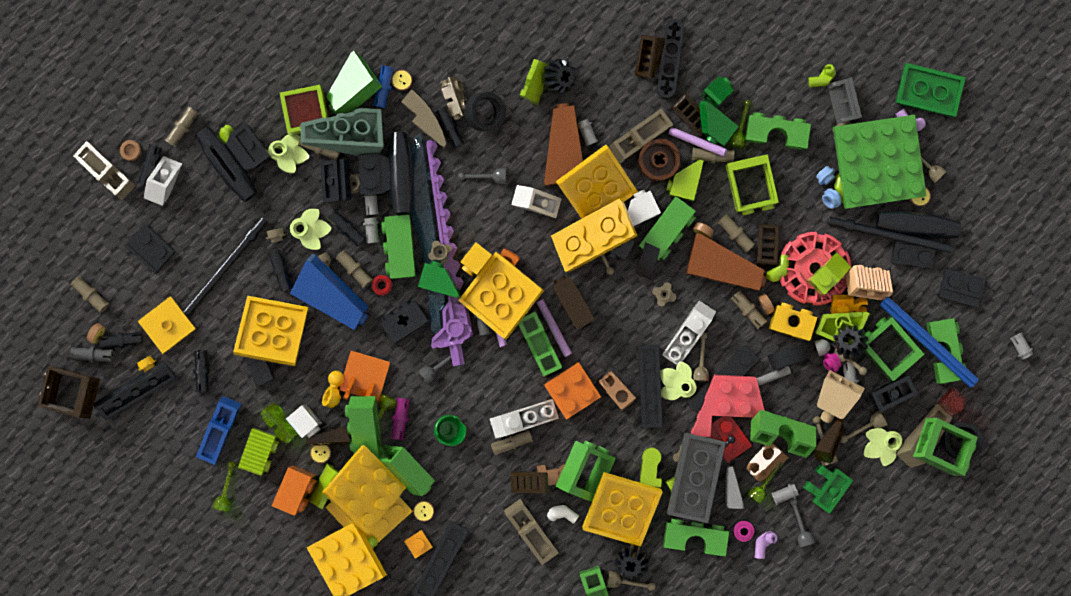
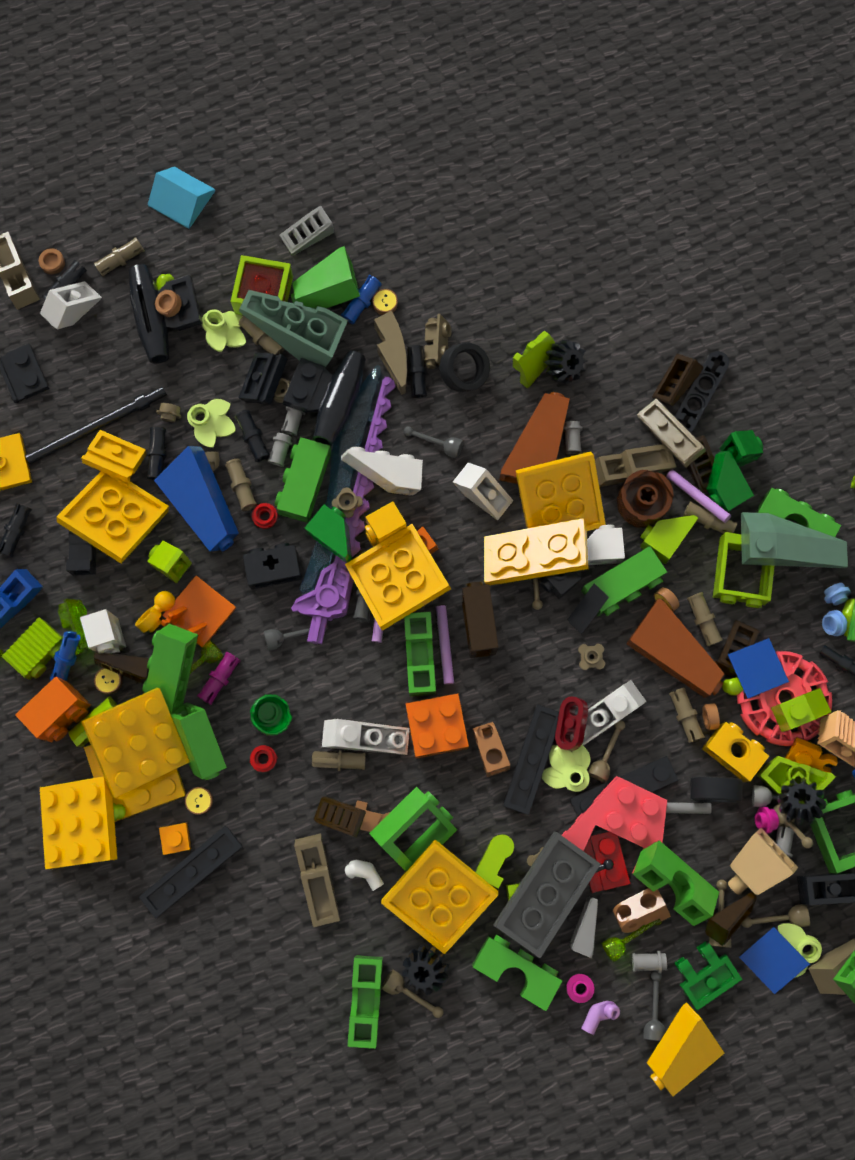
camera: 25 degrees right, 10 degrees down
clear neon green hinge [728,99,752,149] -> none
none -> blue pin [50,631,81,681]
none -> yellow plate [81,430,146,483]
none -> lime slope [147,541,192,584]
none -> medium azure slope [148,167,215,229]
none -> medium nougat tile [155,290,182,317]
none -> red plate [250,745,277,772]
none -> light grey slope [279,206,334,256]
none -> white slope [341,447,423,495]
none -> dark red plate [555,696,588,751]
none -> dark tan tile [637,399,706,467]
none -> yellow slope [647,1003,725,1097]
none -> blue sticker [728,638,789,699]
none -> blue sticker [739,927,810,994]
none -> sand green wedge [741,512,848,568]

